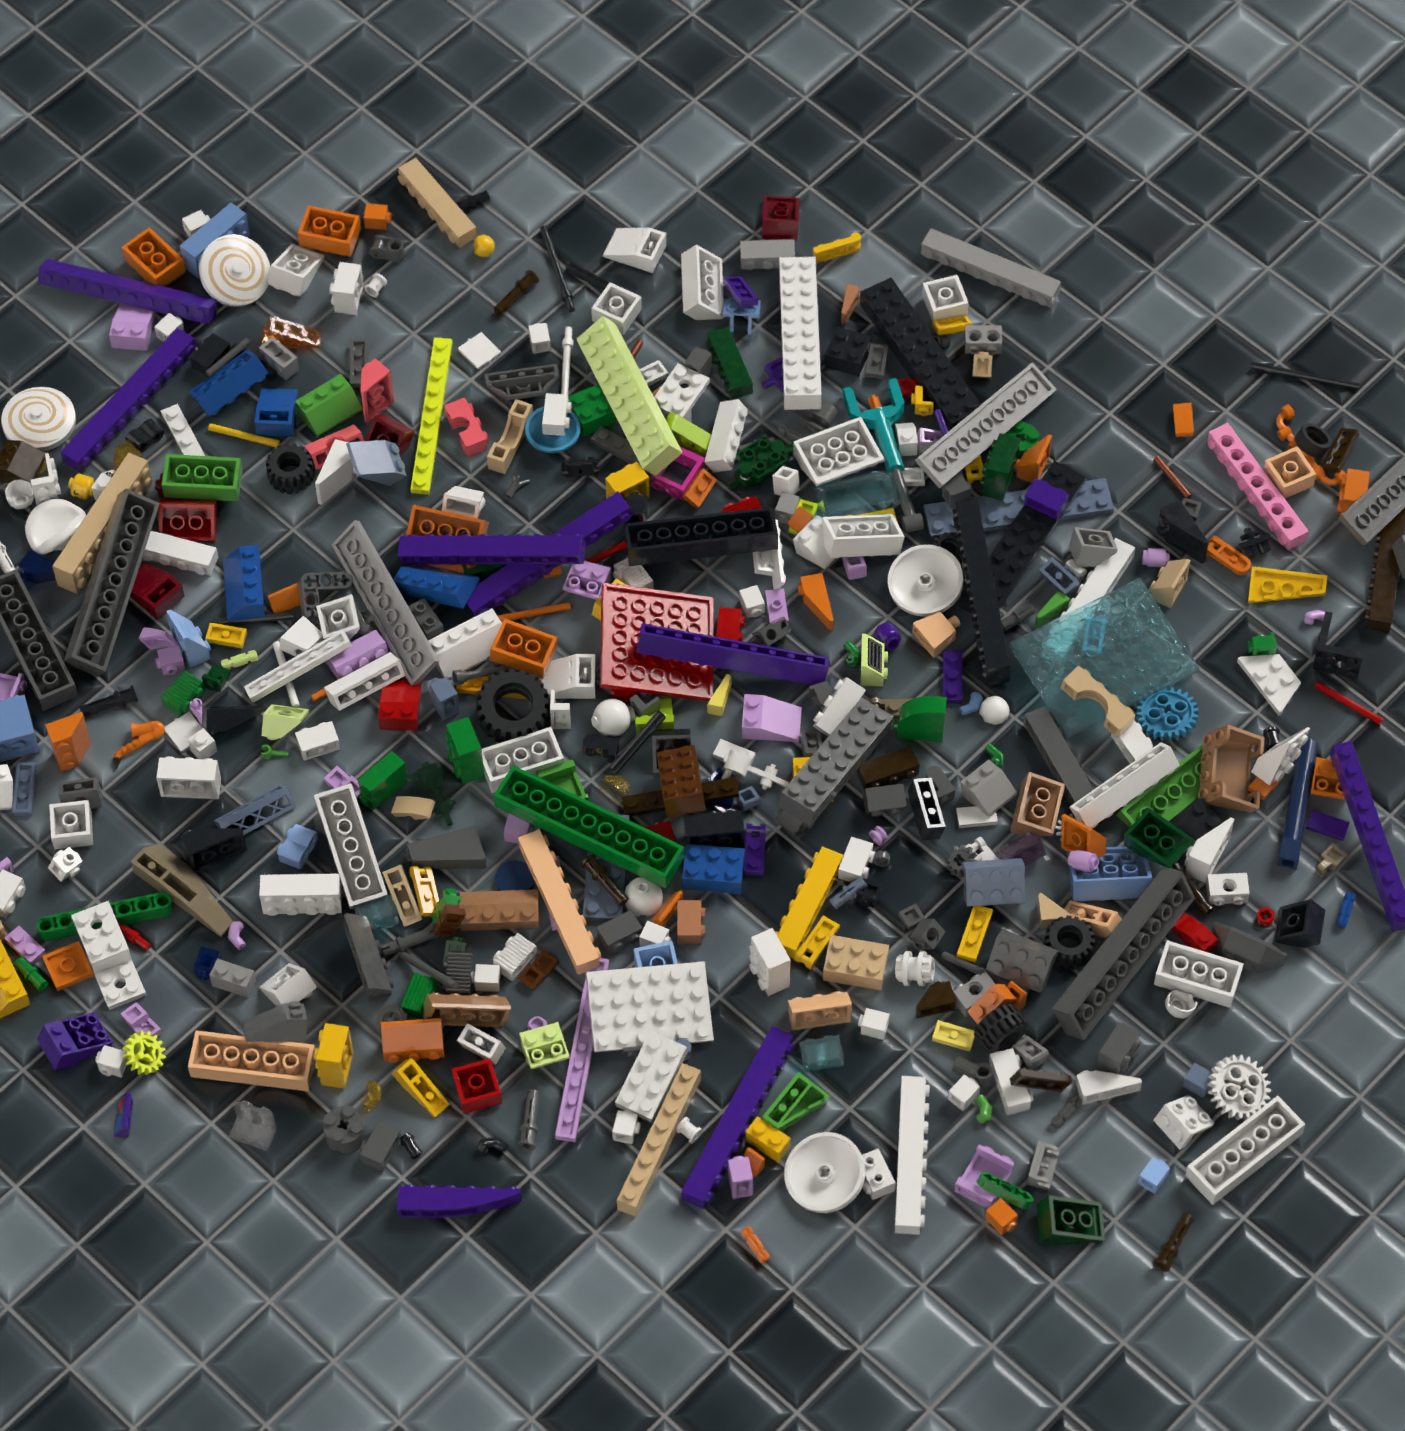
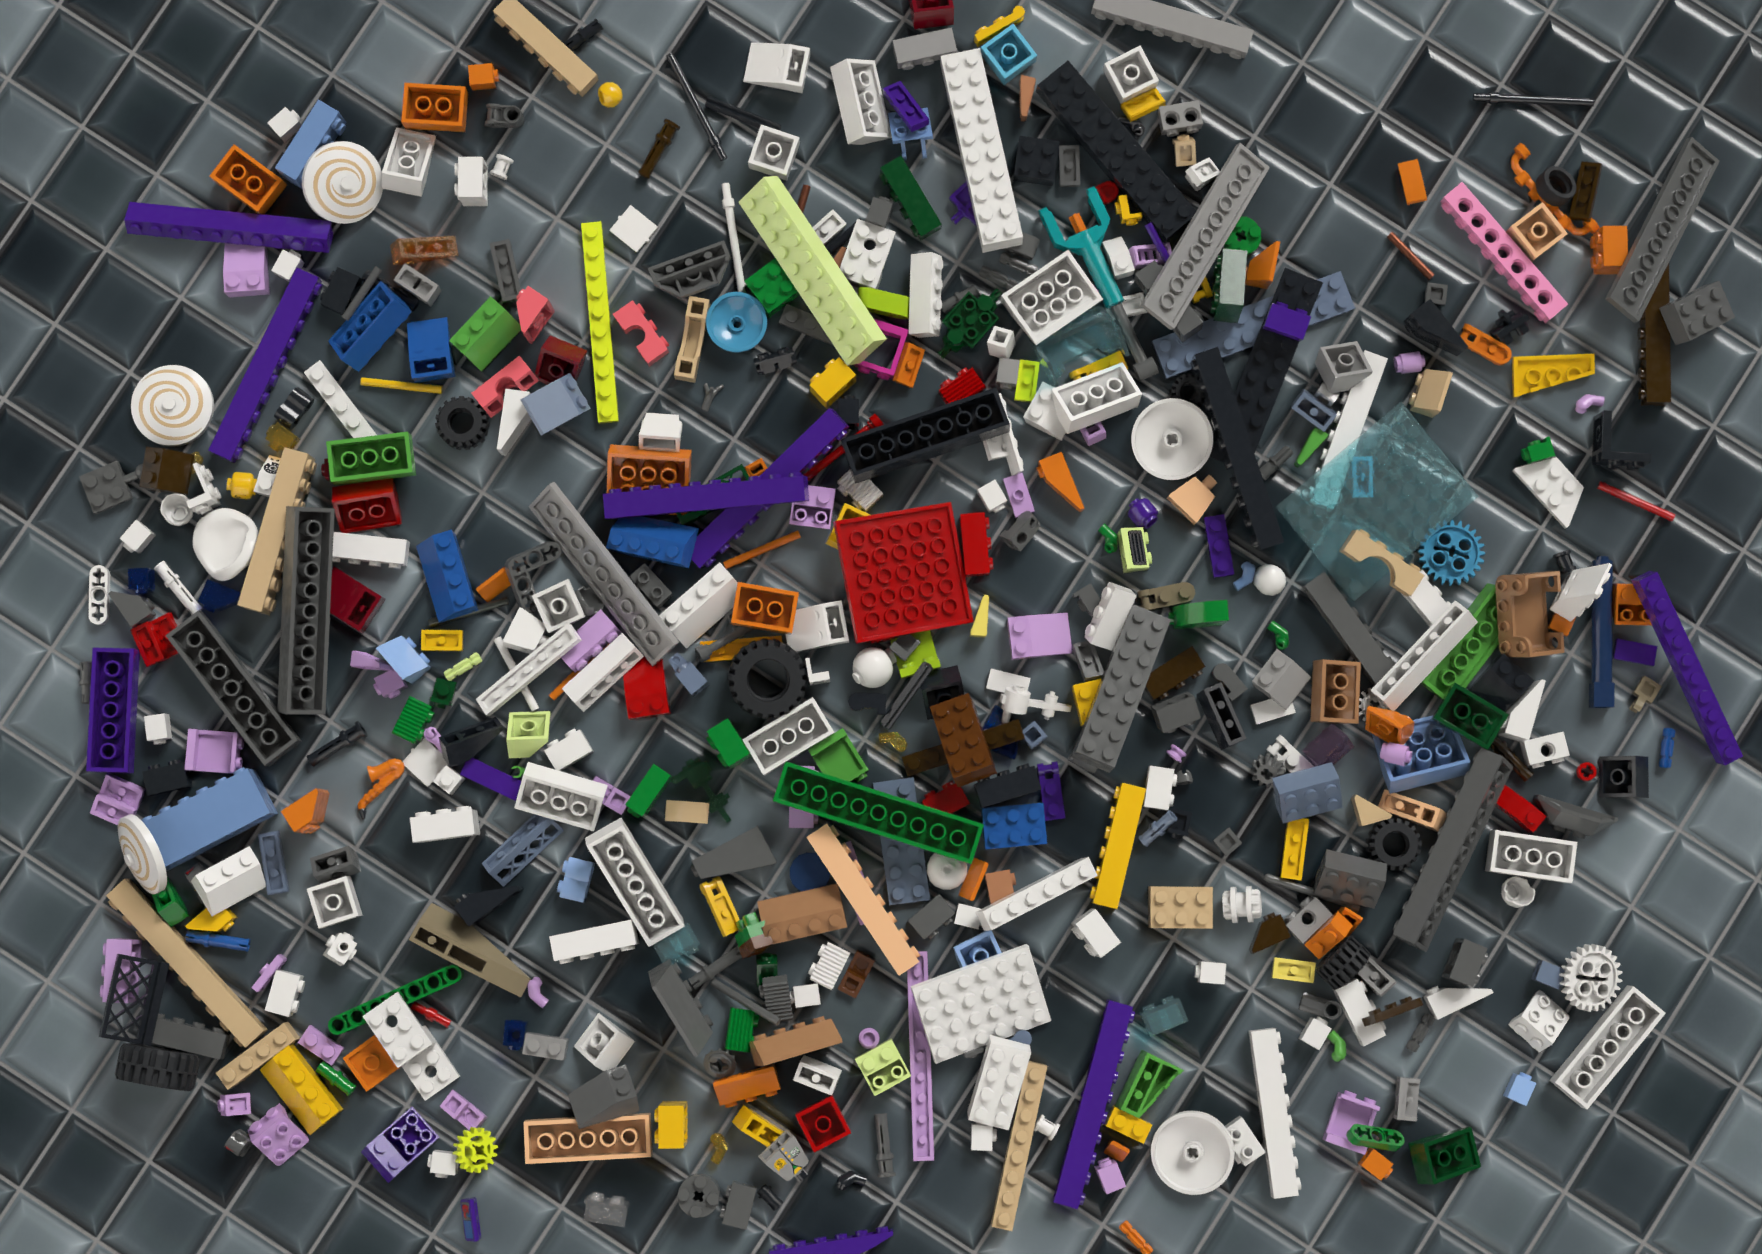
camera: 15 degrees left, 25 degrees up
tan slope [382,865,423,927] -> none
white brick [529,323,551,354] -> none
white brick [542,393,572,436] -> none
dark brown pin [581,854,629,907] -> none
dark purple brick [636,623,829,685] -> none
orange slope [787,506,813,533] -> none
light nougat slope [788,991,852,1030] -> none
yellow plate [794,916,840,970] -> none
dark grey brick [910,919,946,950] -> none
dark brown pin [1153,1213,1194,1272] -> none
none -> dark purple tile [460,758,521,801]
none -> white brick [514,762,608,831]
none -> light grey torso [758,1129,809,1182]
none -> white brick [975,857,1098,931]
none -> medium azure brick [981,24,1037,85]
none -> white slope [1185,157,1220,191]

